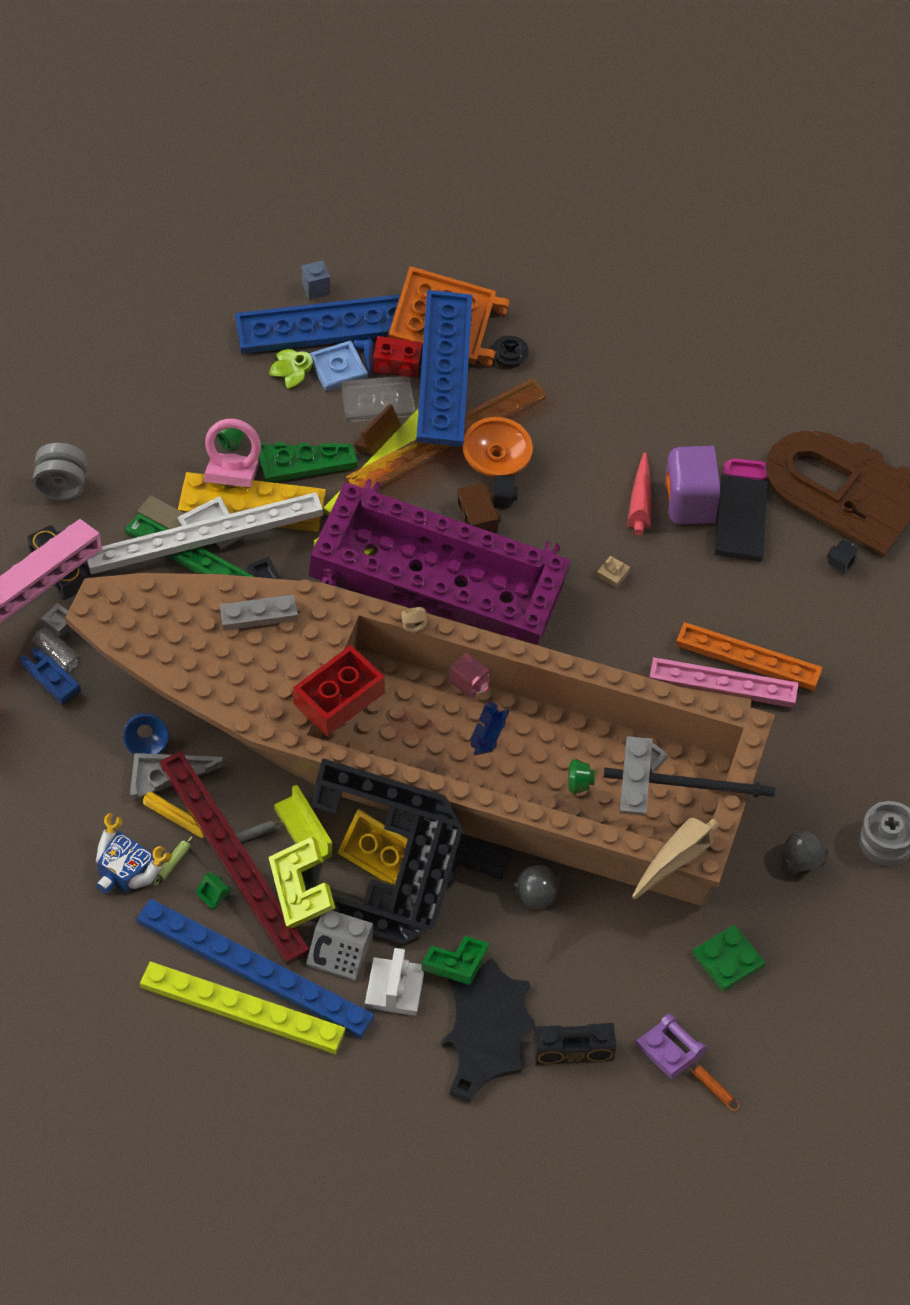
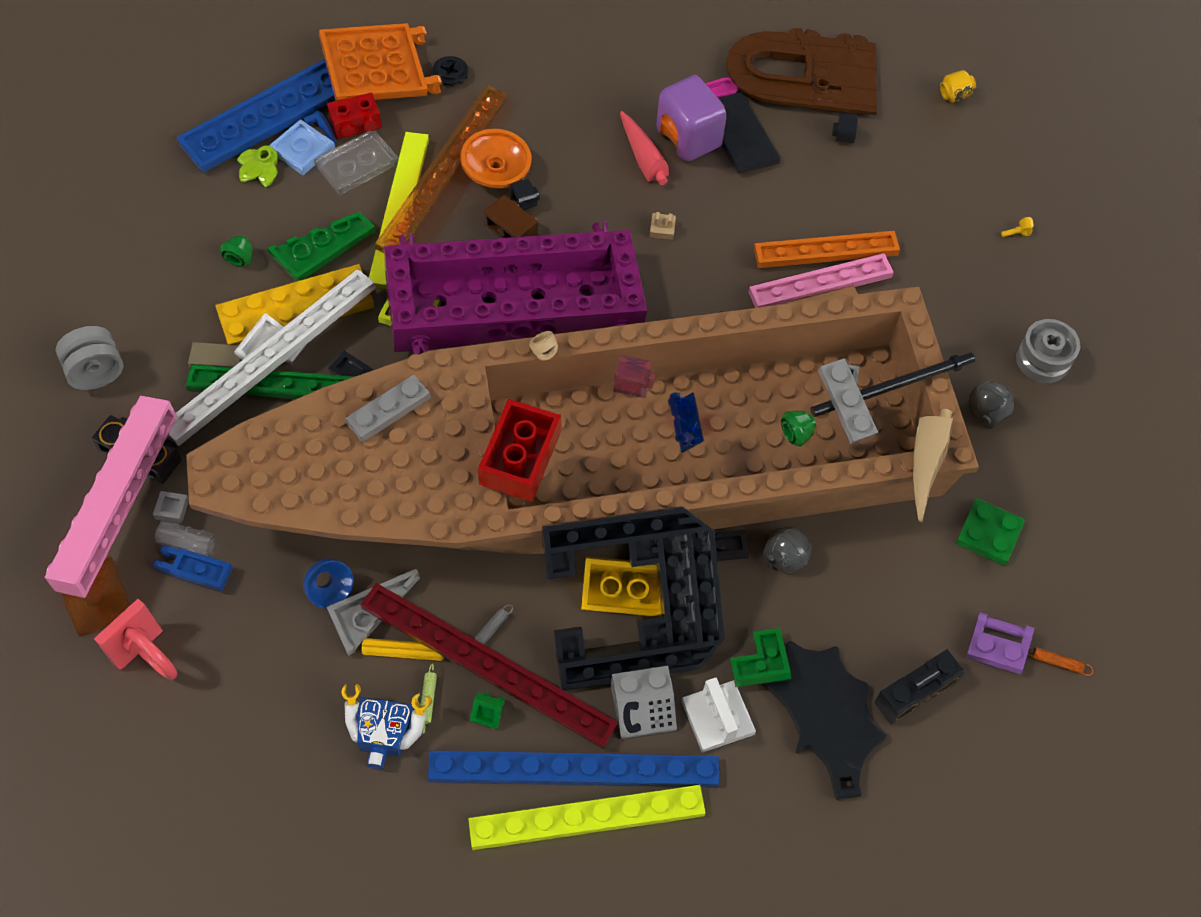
camera: 30 degrees left, 5 degrees up
bright pink tile [204,419,261,488] -> none
neon yellow plate [269,837,335,929] -> none
neon yellow panel [274,785,332,861] -> none
sand blue brick [301,260,330,300] -> none
reddish brown panel [354,404,401,456] -> none
blue plate [416,290,472,447] -> none

